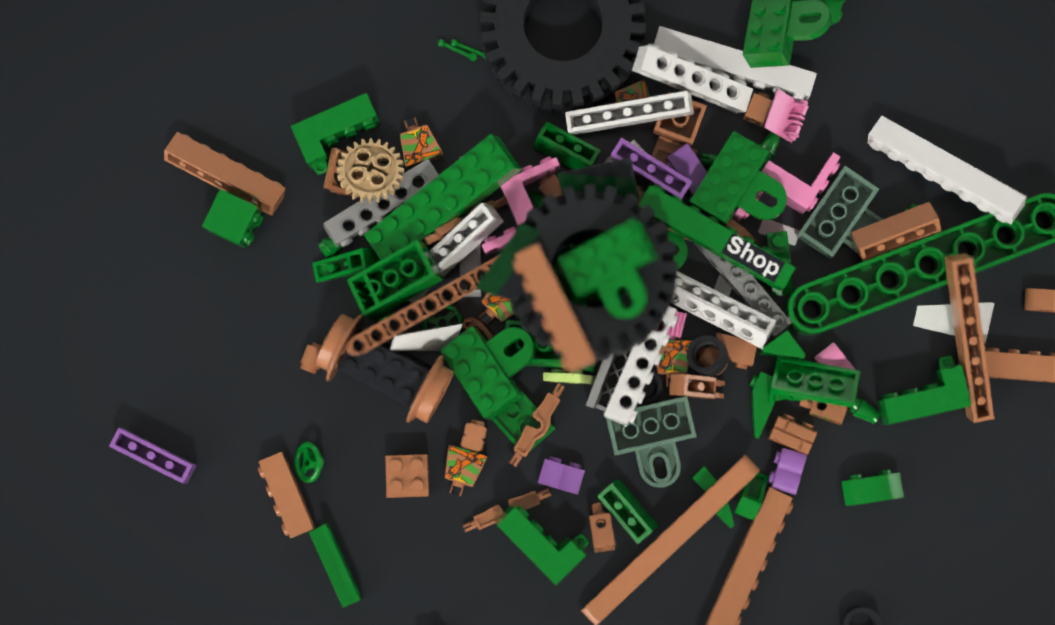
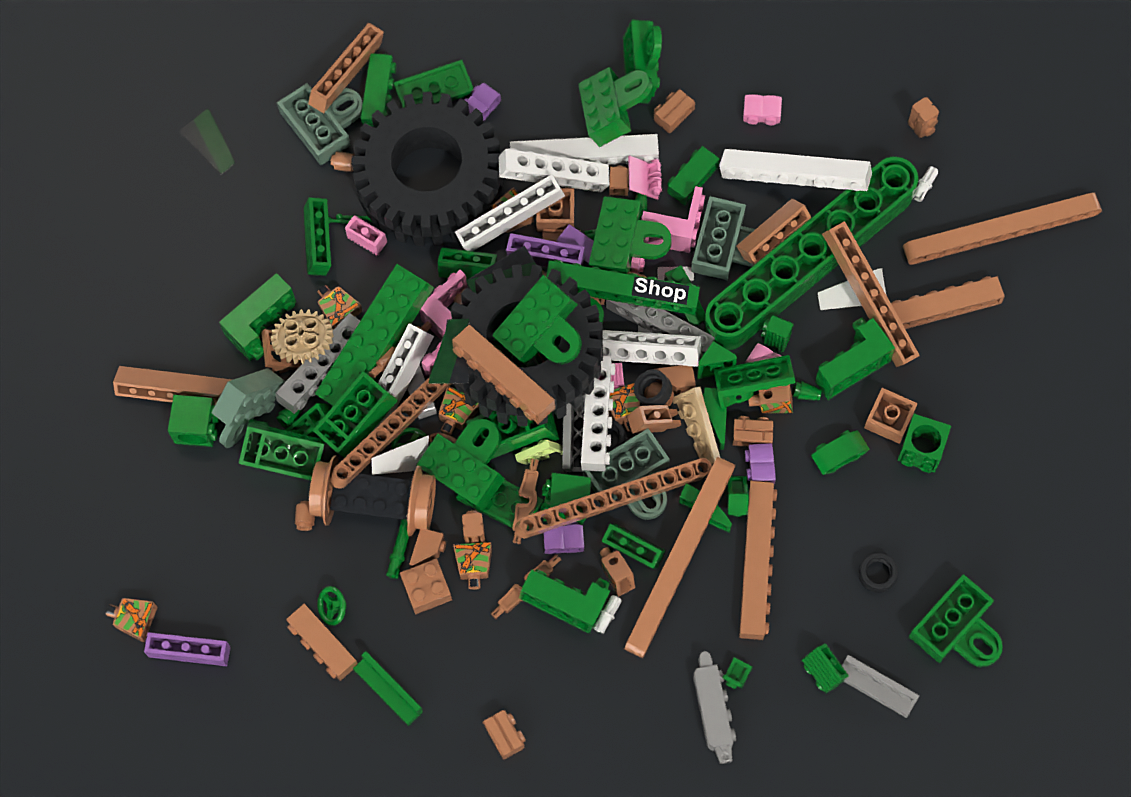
camera: 25 degrees left, 15 degrees down
none -> torso [106,598,158,642]
none -> sand green brick [212,368,285,448]
none -> green hinge [239,419,325,480]
none -> green brick [304,197,331,276]
none -> bright pink brick [345,215,387,255]
none -> green pin [386,519,409,579]
none -> nougat slope [409,529,447,569]
none -> nougat beam [515,458,712,538]
none -> green brick [540,473,591,525]
none -> white axle [593,595,622,634]
none -> nougat brick [654,89,695,133]
none -> green brick [667,146,720,206]
none -> tan wing [673,387,720,465]
none -> bright pink brick [743,95,782,125]
none -> green brick [761,315,794,352]
none -> nougat brick [864,388,918,444]
none -> green brick [897,414,951,473]

